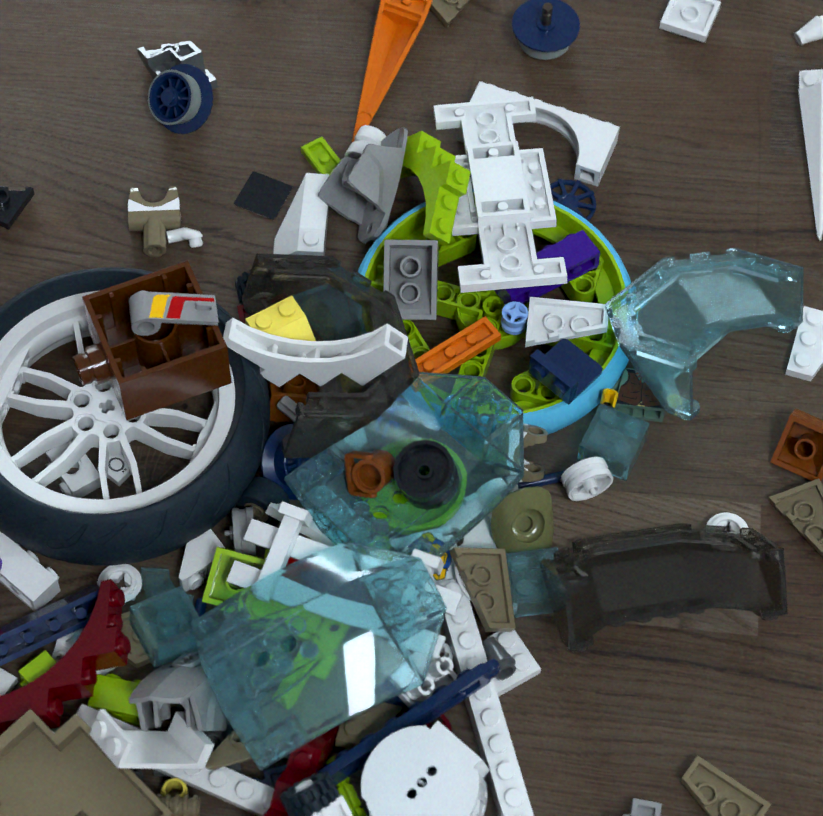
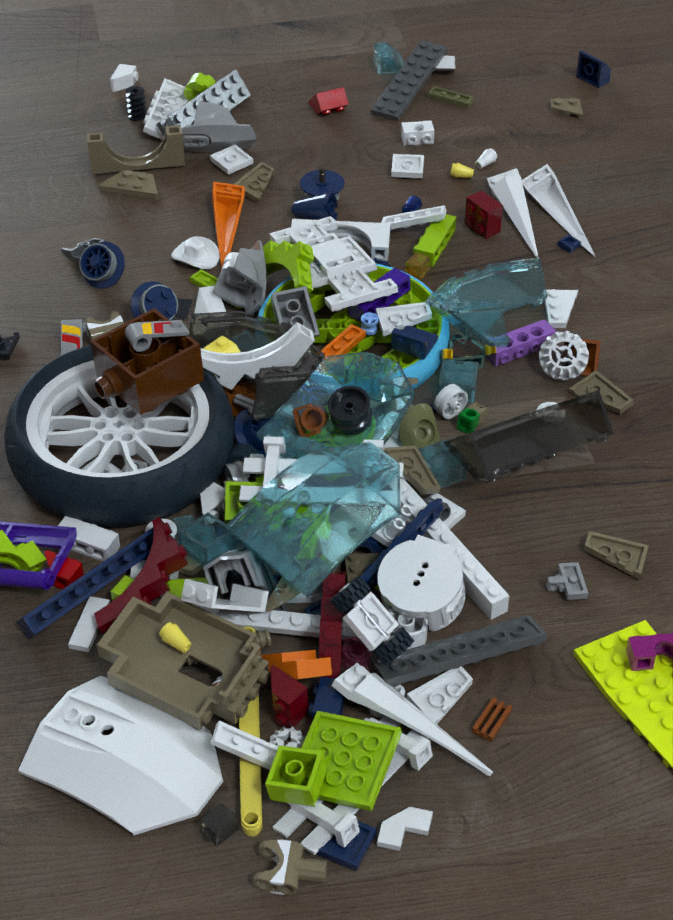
camera: 15 degrees left, 15 degrees down
none -> light grey door [61,319,87,355]
none -> dark blue piece [131,281,178,321]
none -> light yellow cone [159,622,192,653]
none -> white hat [171,236,220,269]
none -> dark blue cone [291,192,338,221]
none -> white plate [381,205,446,231]
none -> clear blue brick [402,196,422,213]
none -> clear yellow brick [405,252,430,281]
none -> lime brick [413,214,457,267]
none -> light yellow cone [450,163,474,178]
none -> green leg [456,402,490,436]
none -> dark red brick [465,190,503,239]
none -> medium lavender brick [484,319,557,367]
none -> white gear [539,331,589,381]

